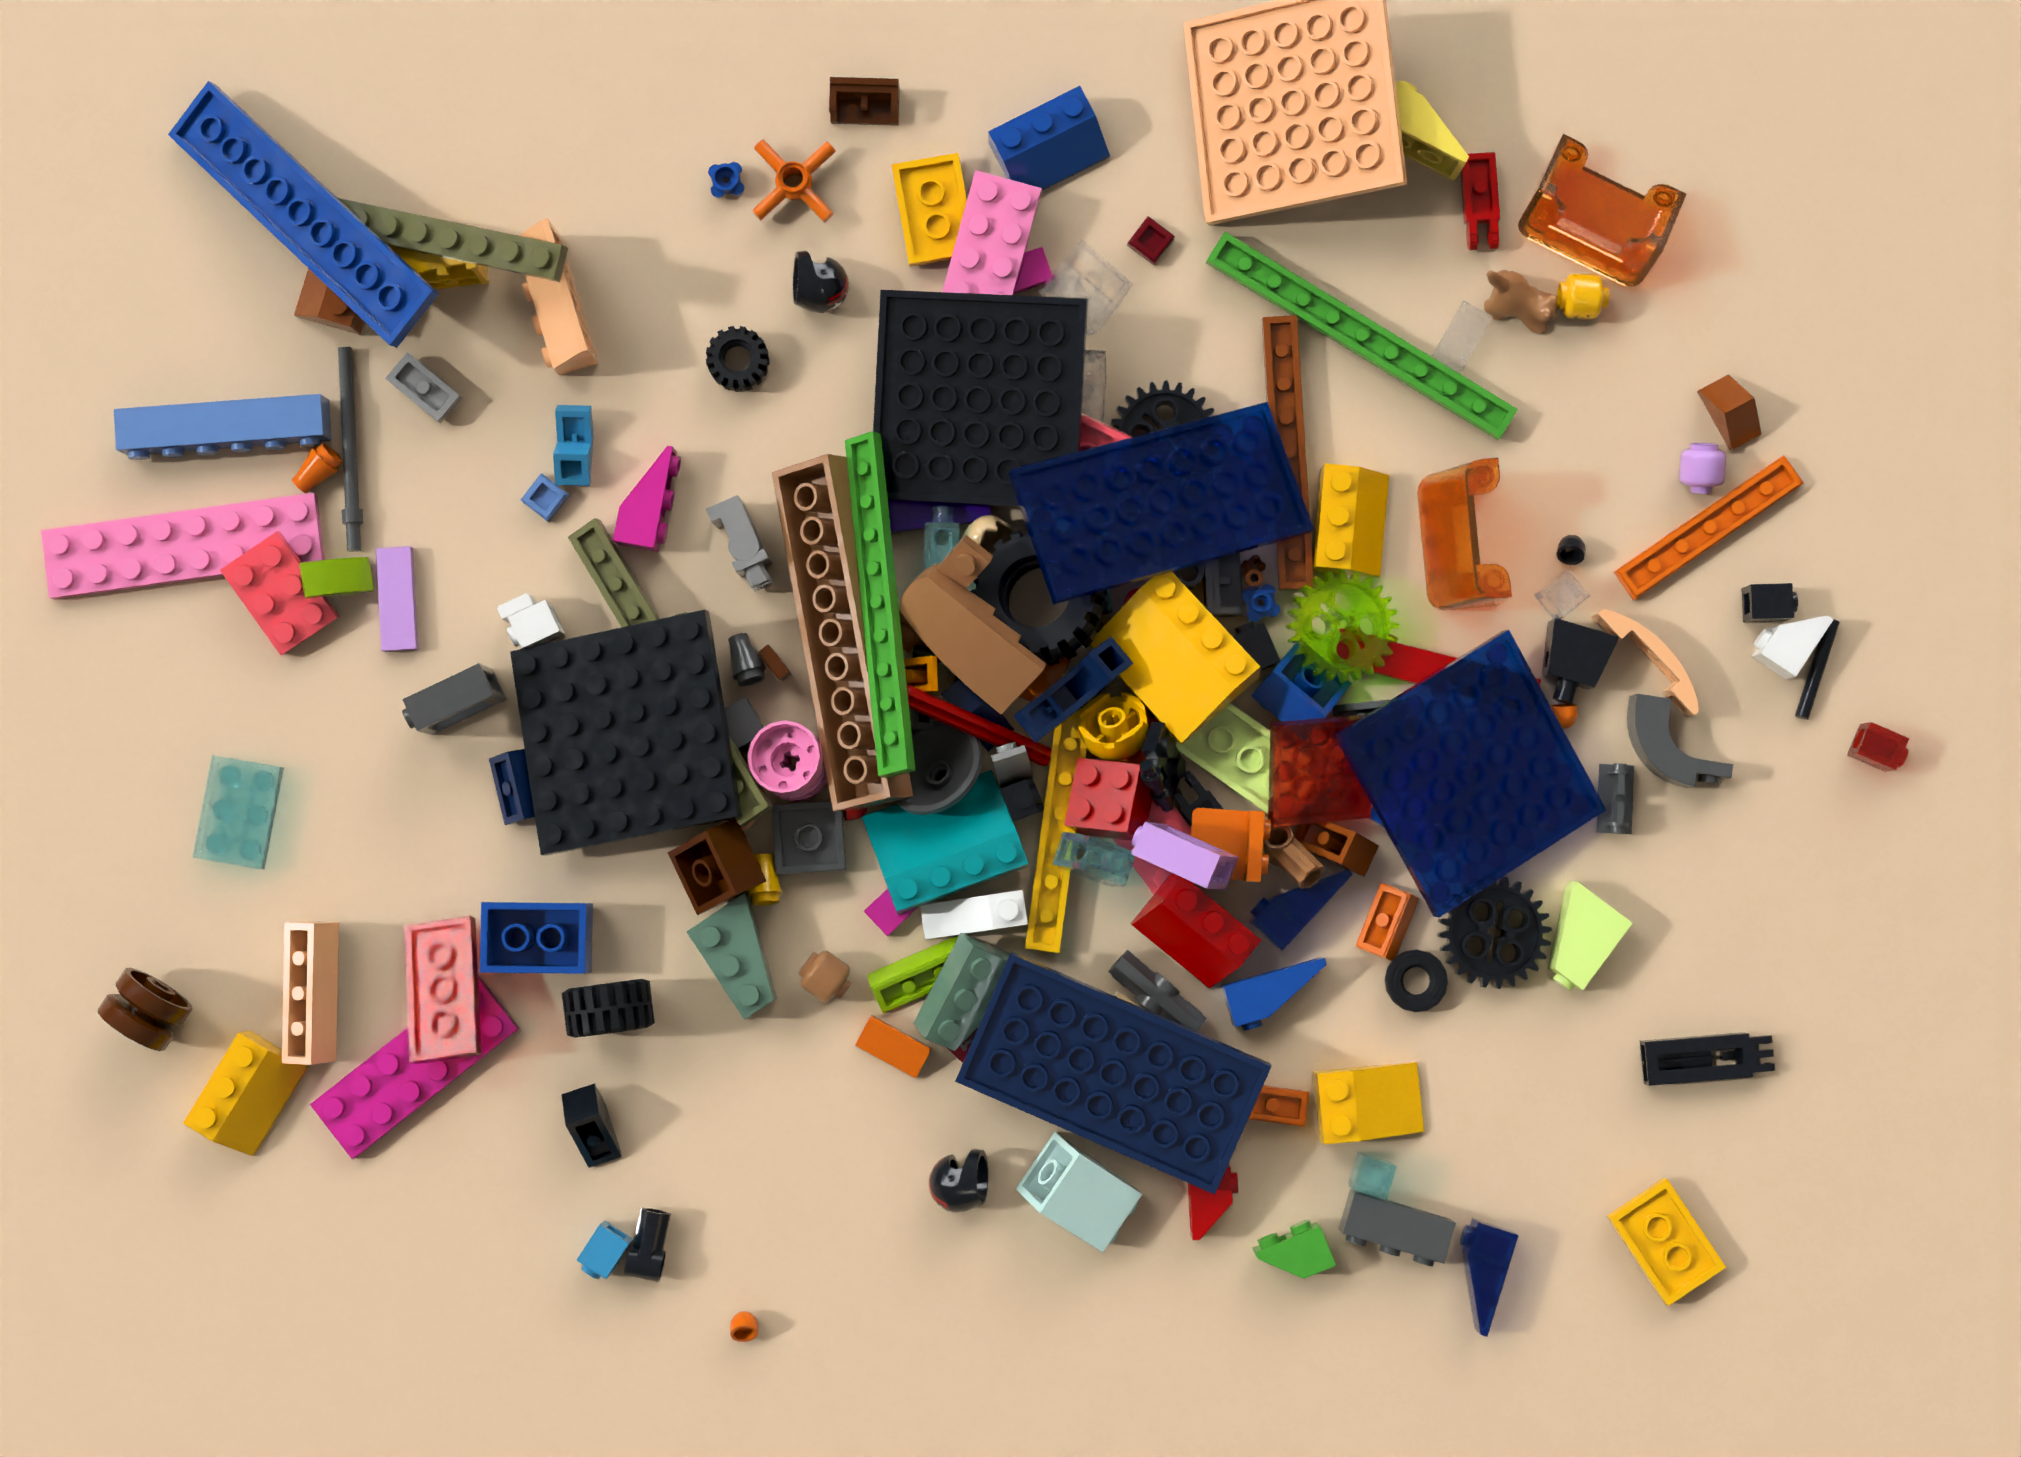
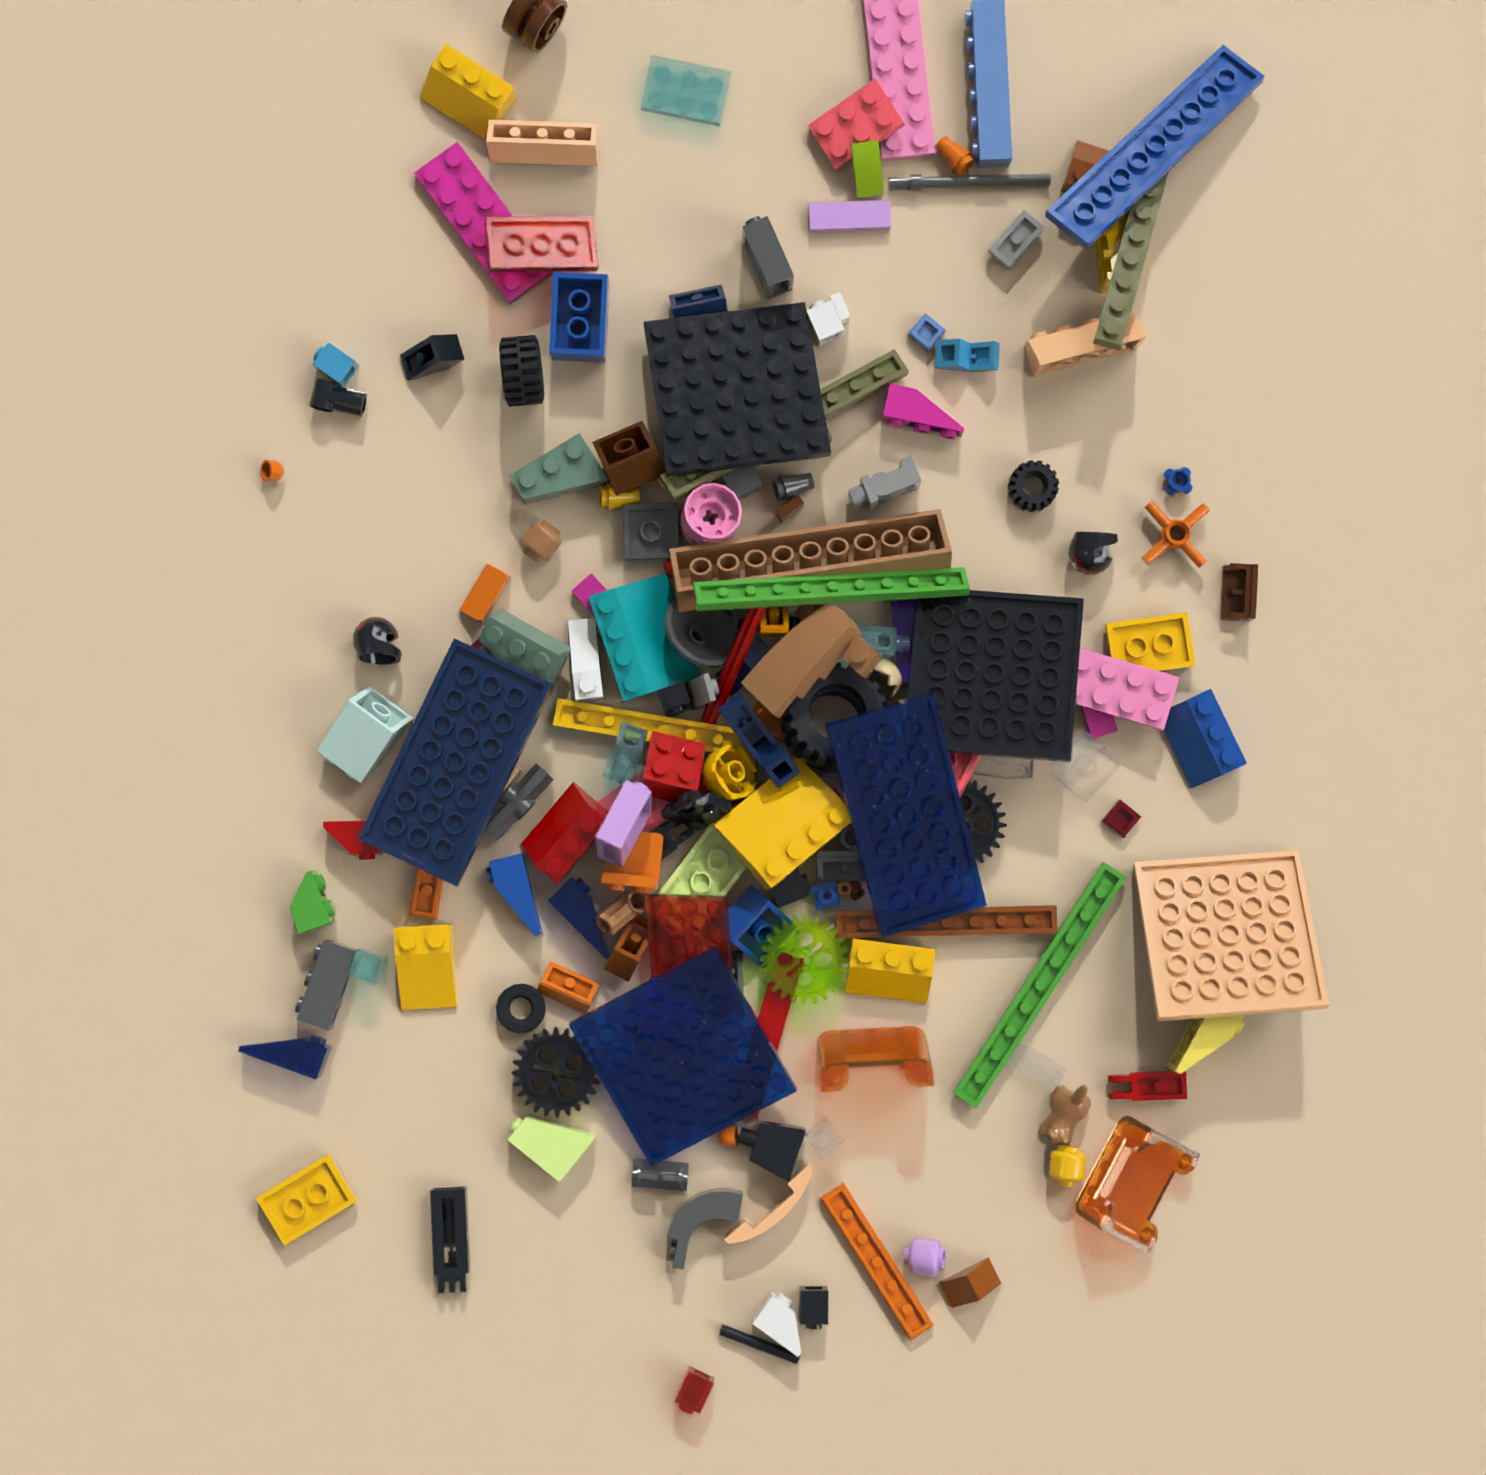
camera: 85 degrees right, 0 degrees up
lime slope [867,935,959,1014] -> none
black hinge [1556,535,1586,565] -> none

